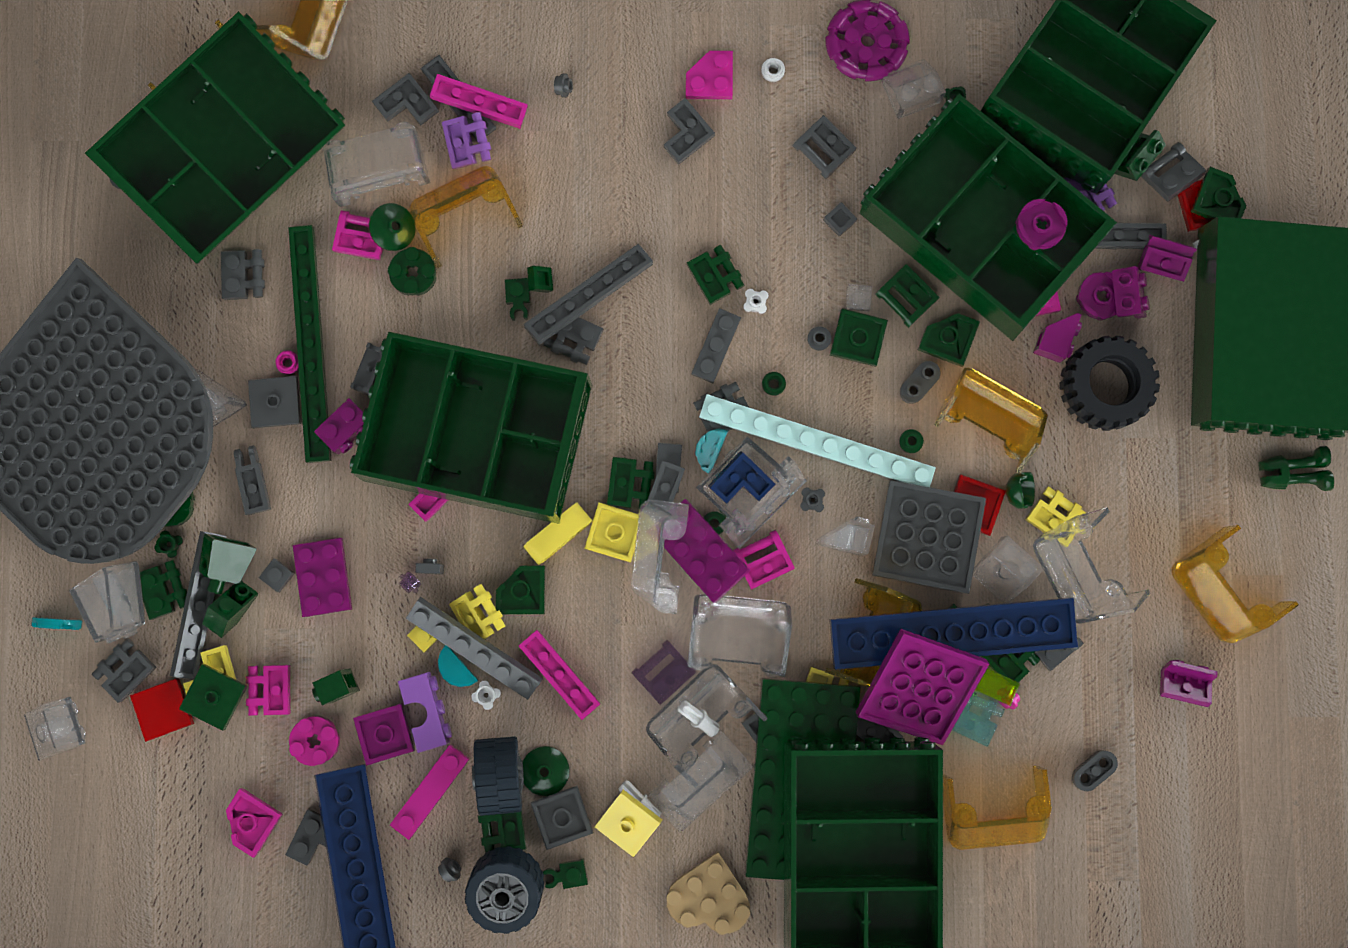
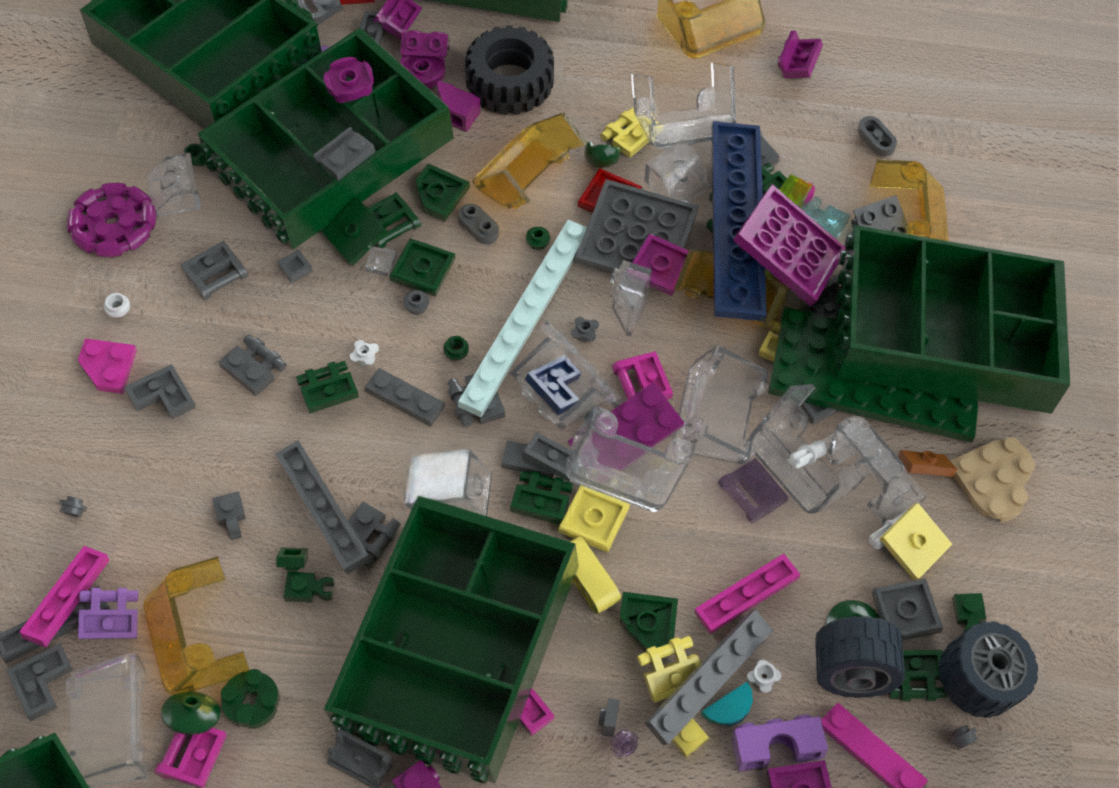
camera: 85 degrees left, 25 degrees down
teal tile [695,428,729,475] -> none
none -> dark grey plate [212,491,246,540]
none -> dark grey plate [218,334,287,396]
none -> dark grey plate [313,127,375,180]
none -> dark green plate [322,197,388,266]
none -> clear slope [404,449,492,516]
none -> magenta plate [627,234,695,296]
none -> dark grey hinge [851,195,912,235]
none -> dark orange plate [897,450,957,477]

